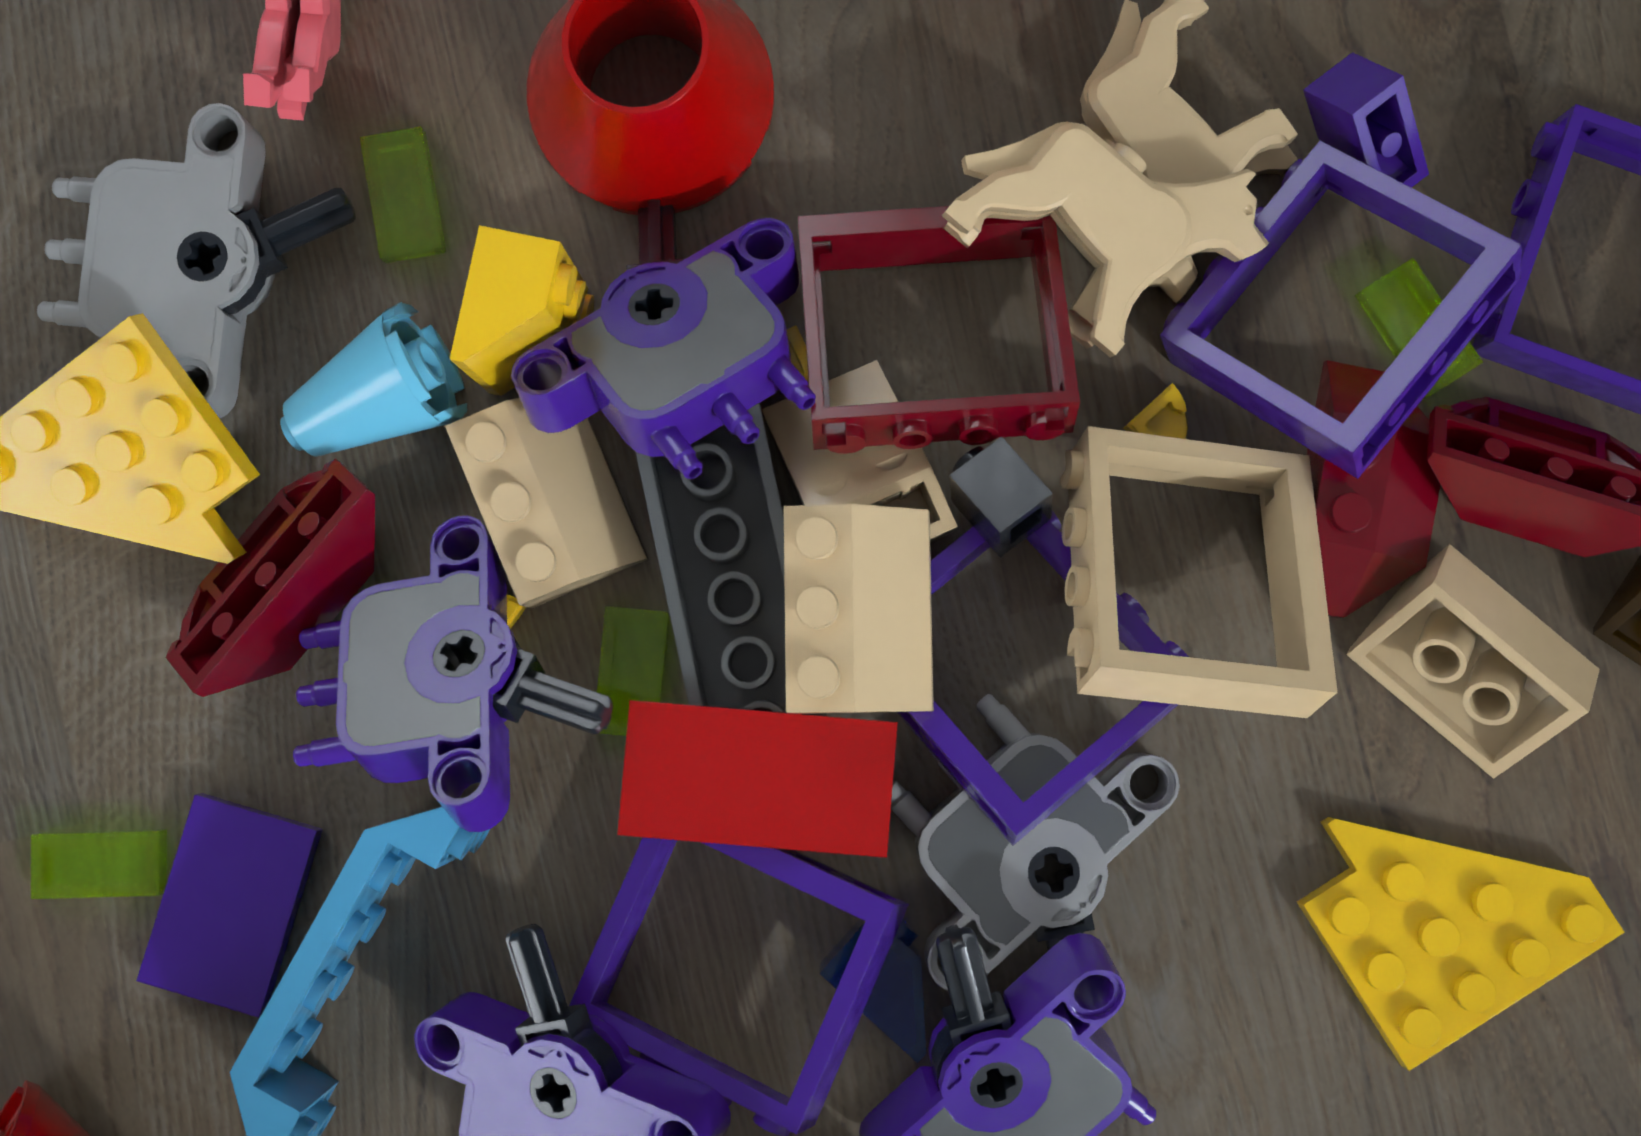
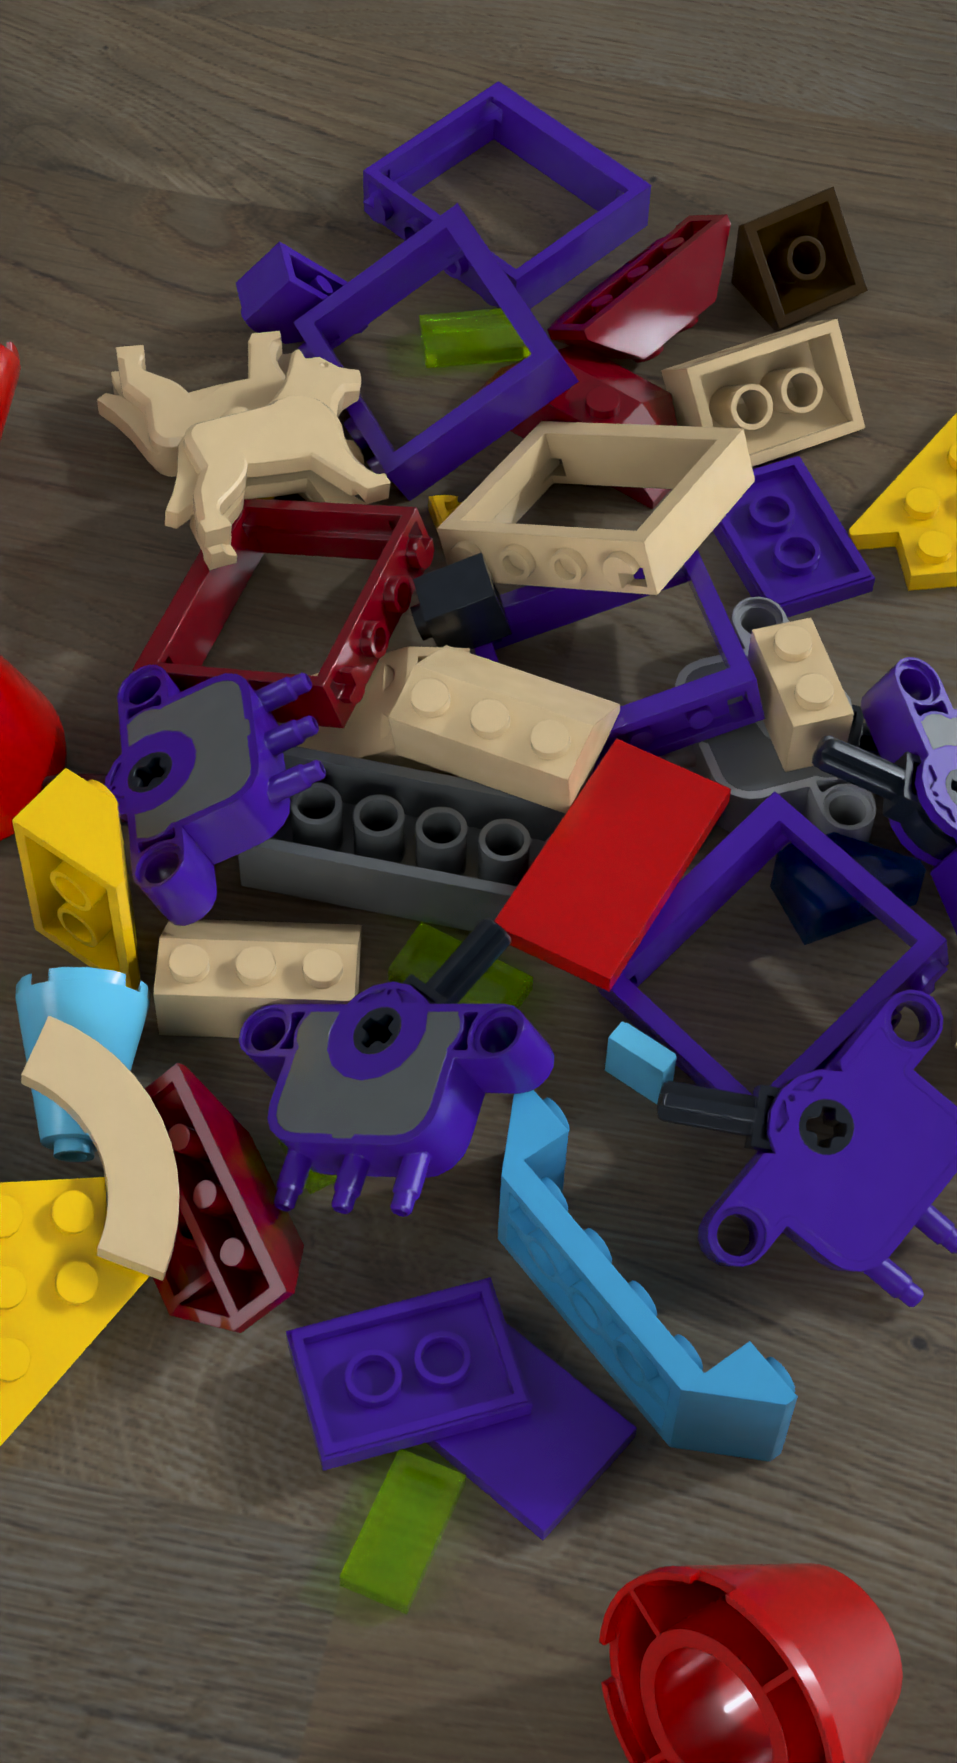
camera: 70 degrees left, 30 degrees down
none -> tan tile [21,1016,180,1281]
none -> dark purple tile [286,1277,532,1471]
none -> medium azure tile [605,1021,677,1104]
none -> dark purple tile [713,456,875,618]
none -> tan brick [747,617,854,772]

